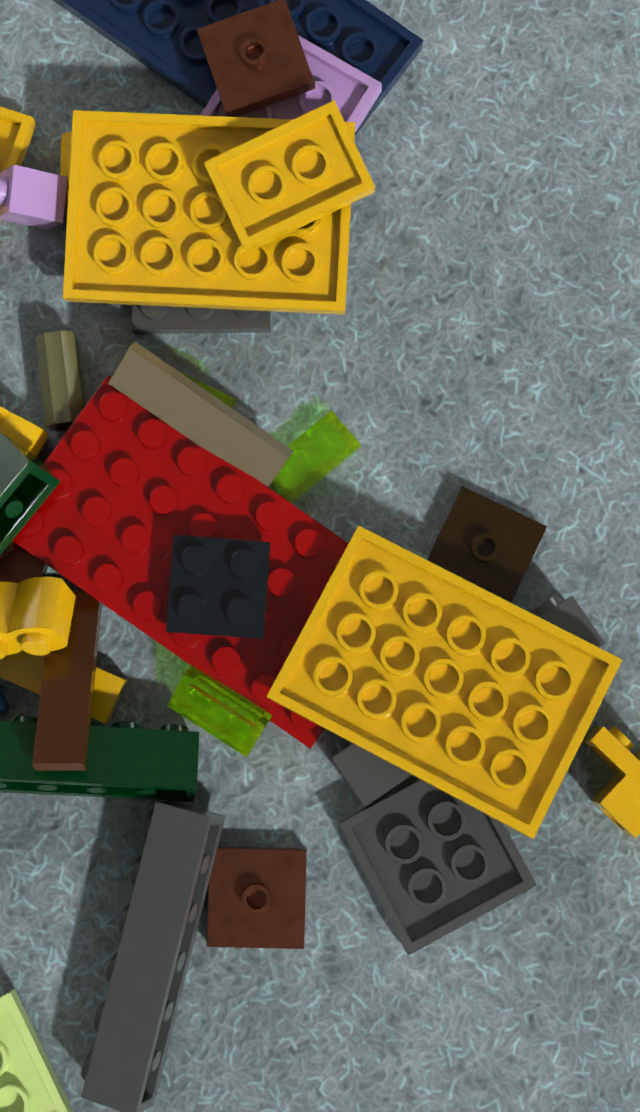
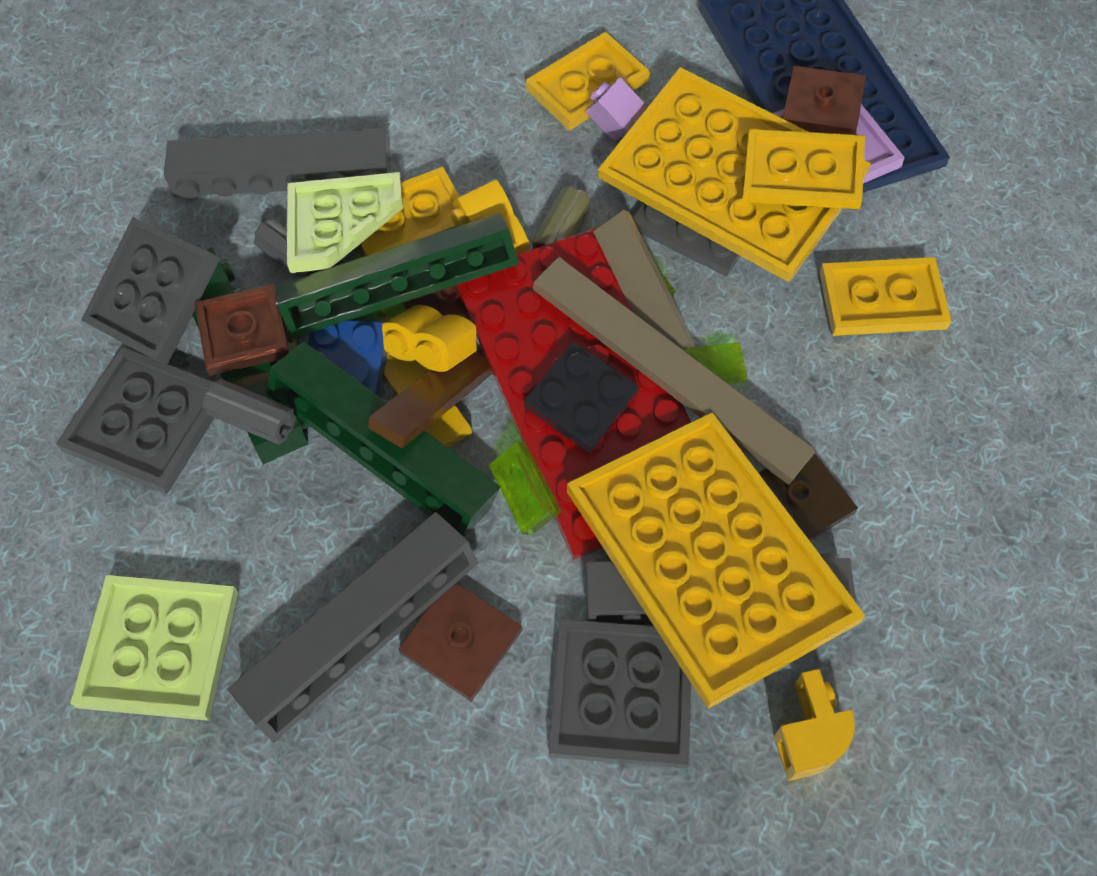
camera: 30 degrees right, 20 degrees down
none -> dark tan tile [533,257,816,485]
none -> yellow plate [819,257,952,336]

